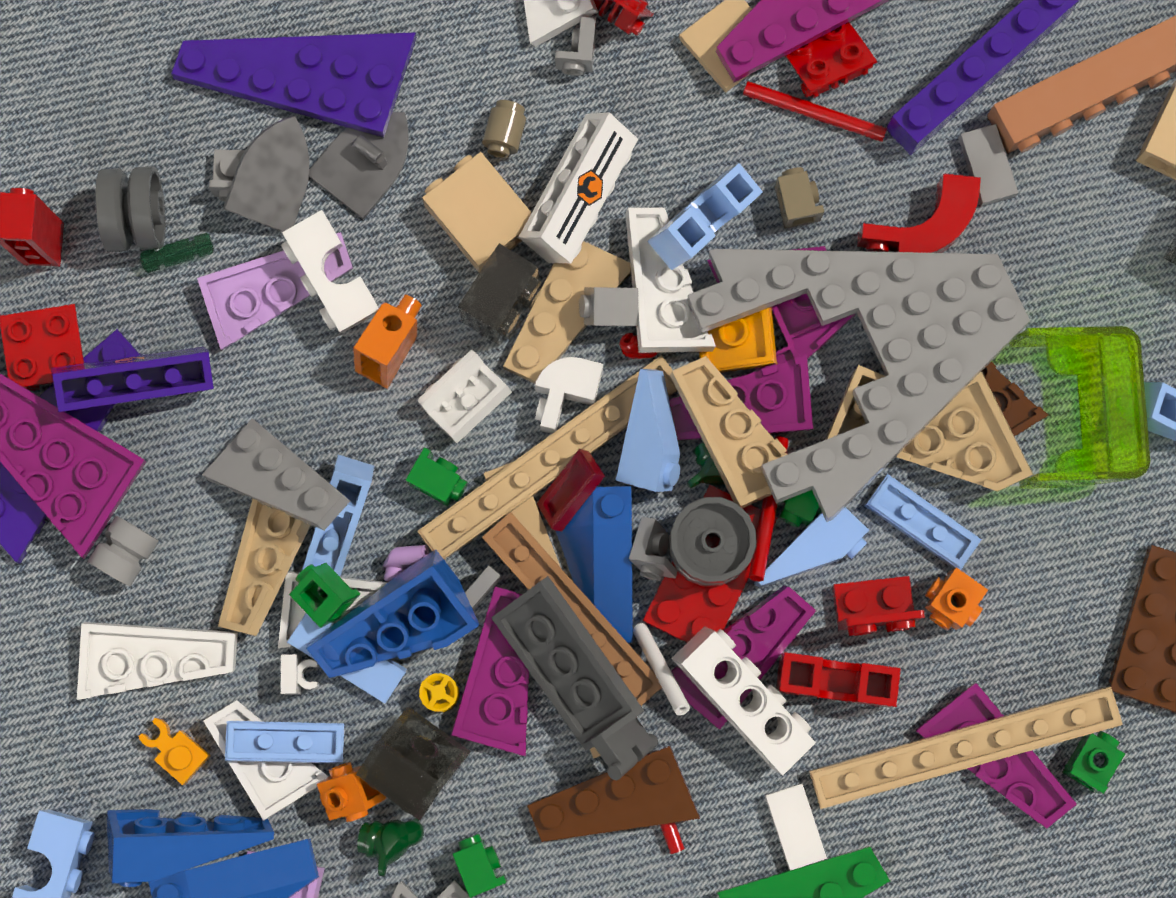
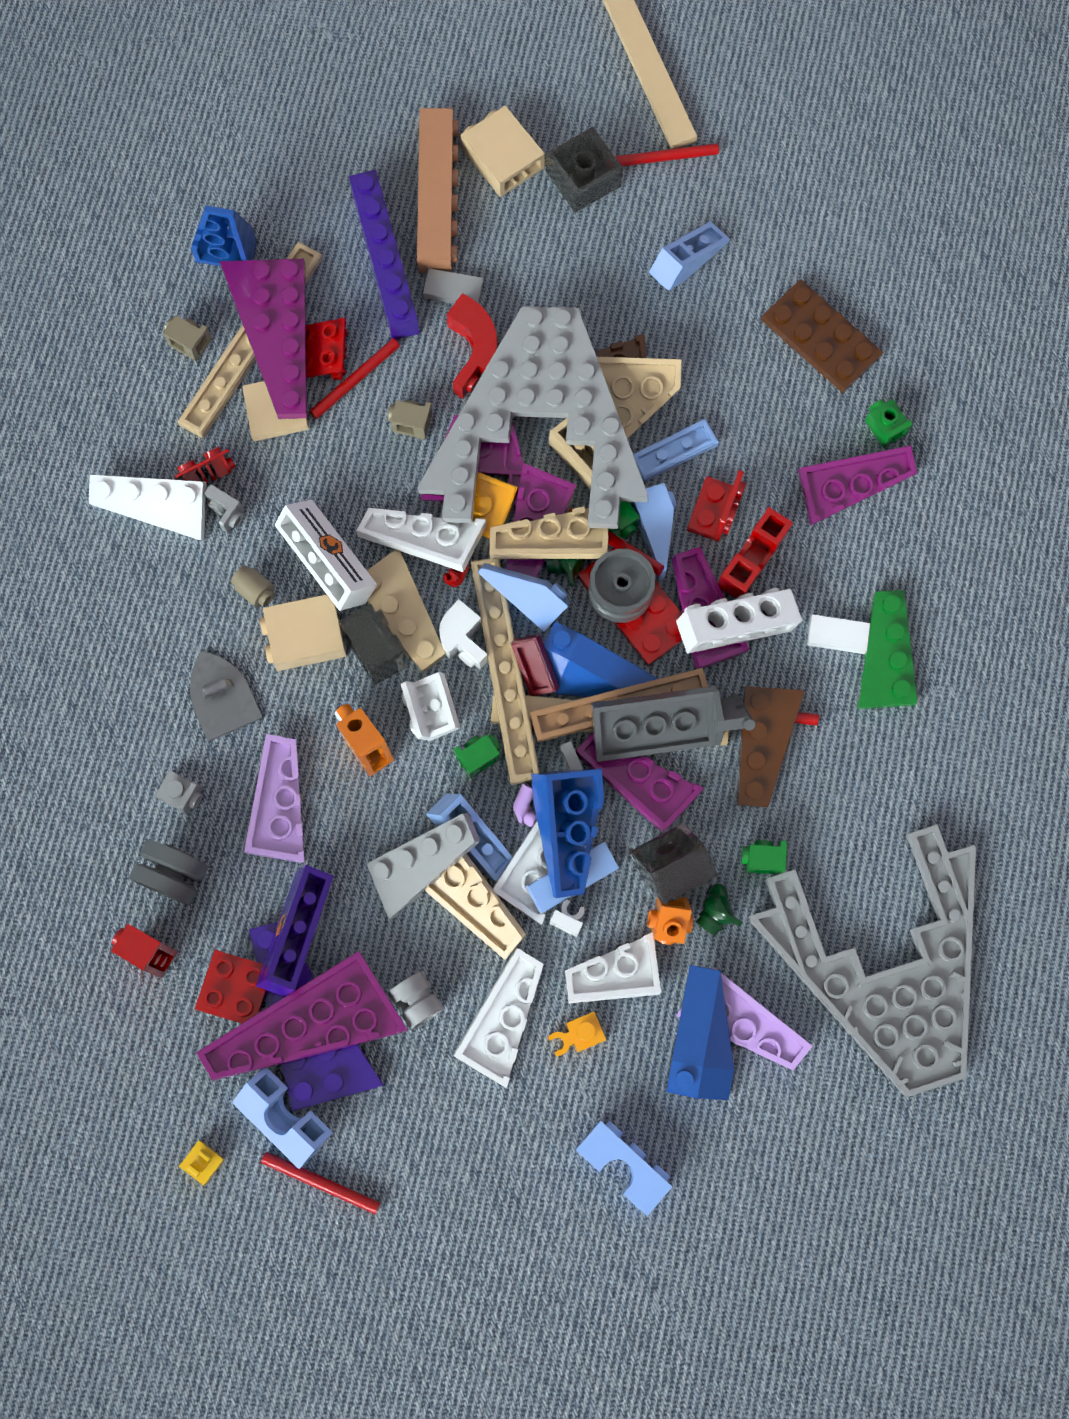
camera: 65 degrees left, 5 degrees down
blue wedge [107,809,274,887] -> none
clear green axle [140,233,214,273] -> none
dark purple wing [171,32,417,138] -> none
flat silver shield [223,116,309,232] -> none
light blue tile [225,721,344,764] -> none
white arch [281,210,379,333] -> none
green brick [289,563,361,628] -> none
yellow wheel [419,673,459,712] -> none
light grey brick [579,287,638,326] -> none
light grey bracket [629,517,678,581] -> none
white piece [633,623,690,715] -> none
light blue arch [648,163,763,270] -> none
tan tile [809,686,1123,809] -> none
orange brick [924,567,988,630] -> none
clear neon green windscreen [1009,326,1150,489] -> none

